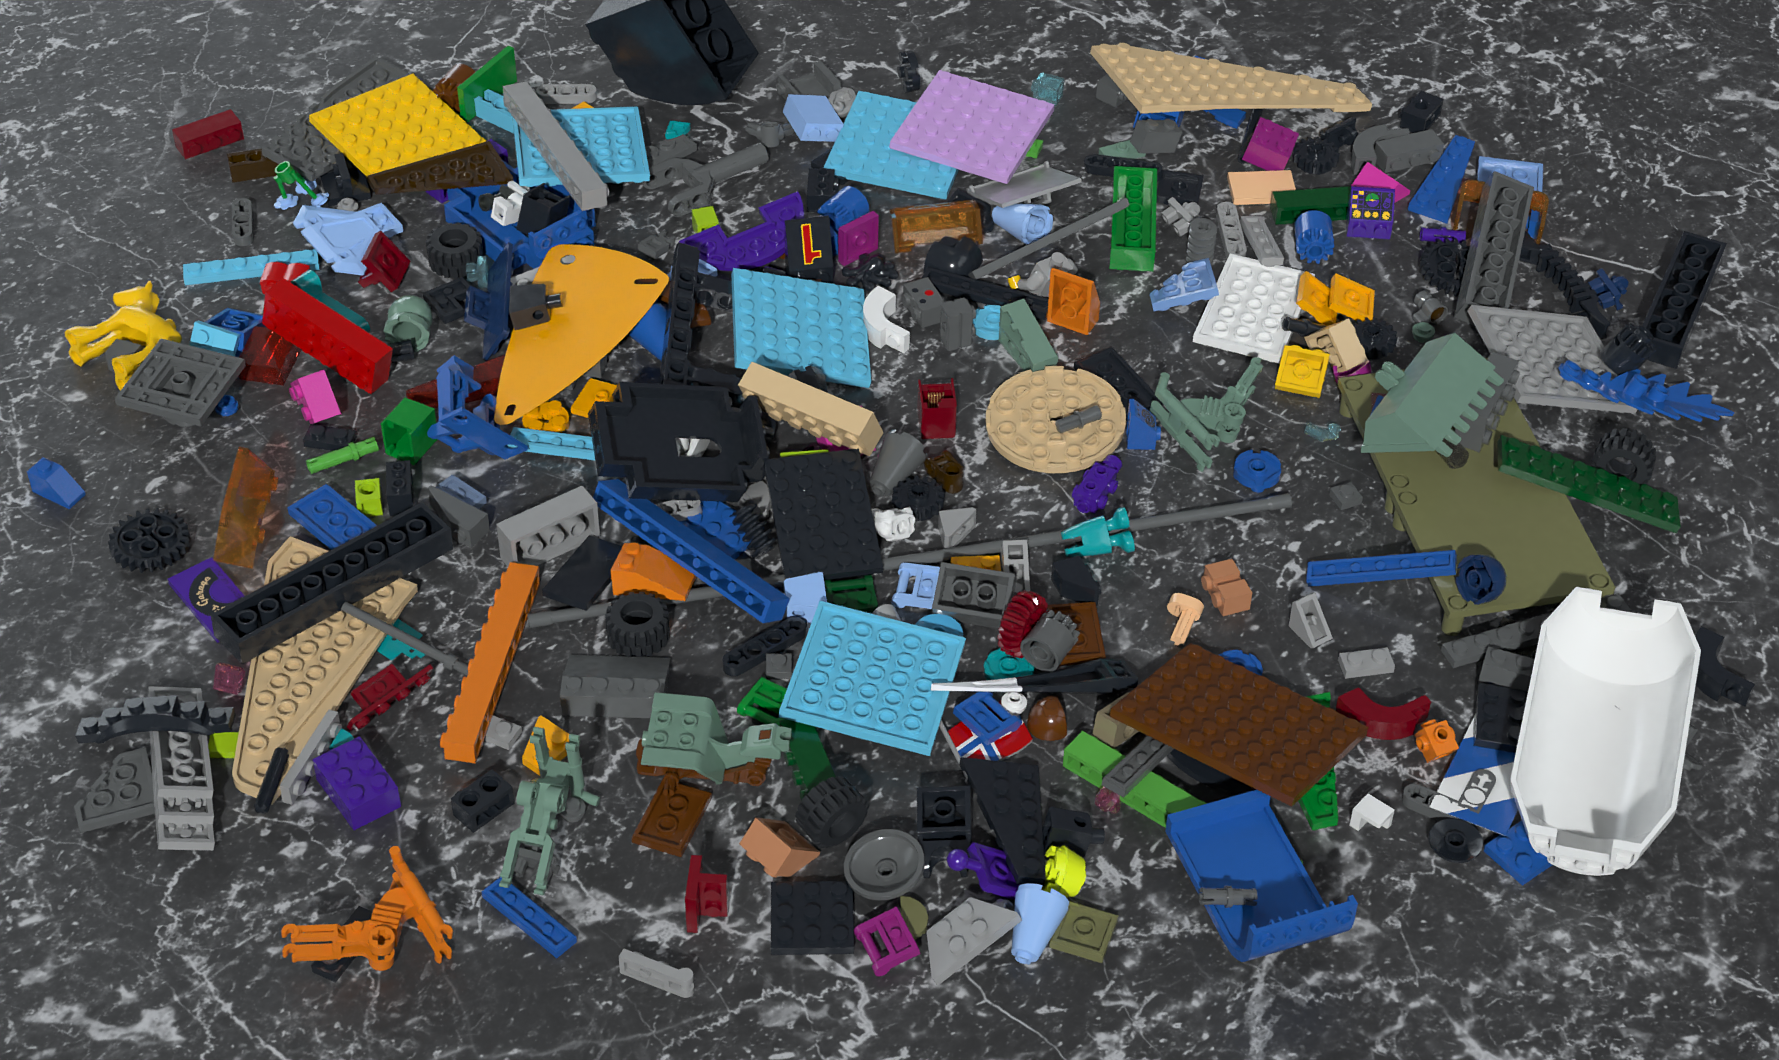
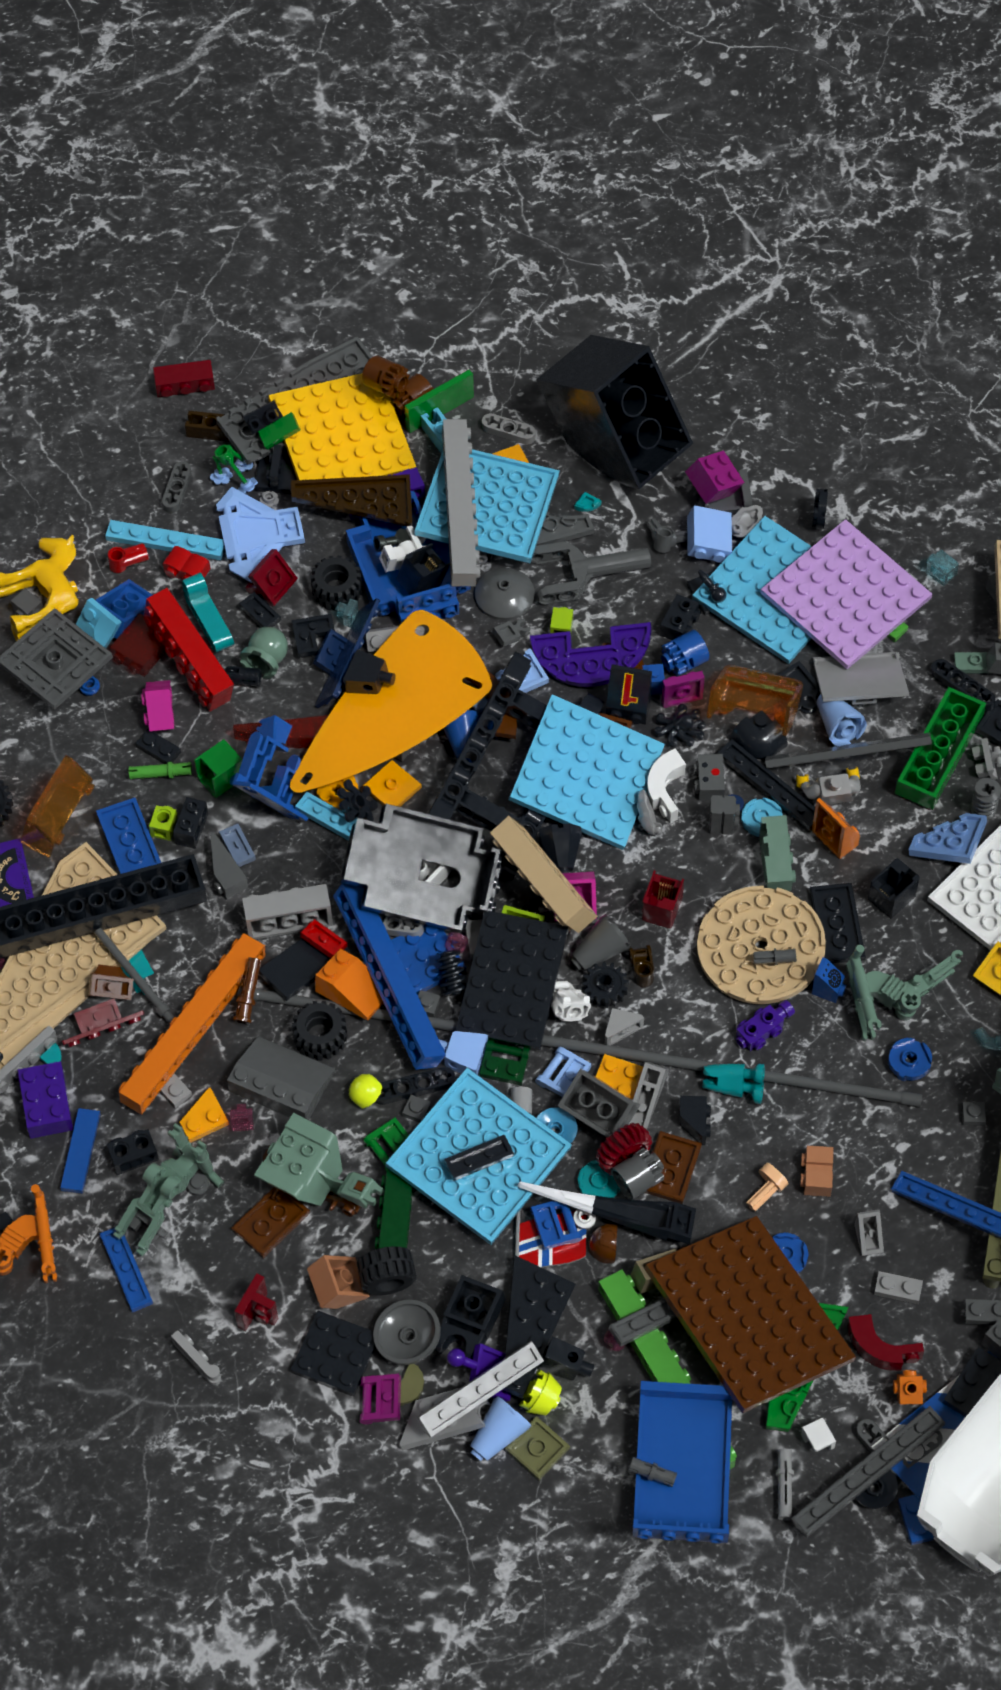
camera: 25 degrees right, 15 degrees up
none -> blue tile [60,1108,101,1194]
none -> reddish brown slope [88,964,134,1000]
none -> red piece [108,543,149,573]
none -> clear pink tile [230,1103,254,1131]
none -> reddish brown pin [232,957,262,1024]
none -> black plate [239,592,281,628]
none -> black hips [243,400,283,434]
none -> green tile [258,412,301,449]
none -> red plate [300,919,347,958]
none -> black animal [337,779,378,823]
none -> neon yellow hair [349,1074,382,1108]
none -> reddish brown gear [362,355,410,399]
none -> plate [417,1341,544,1437]
none -> black plate [444,1134,514,1181]
none -> clear pink tile [445,932,469,953]
none -> dark grey dish [475,568,535,620]
none -> light grey arm [636,789,662,835]
none -> magenta brick [685,450,745,504]
none -> black bar [698,570,727,603]
none -> light grey pin [776,1449,794,1521]
none -> dark grey tile [791,1406,945,1538]
none -> black piece [868,858,920,919]

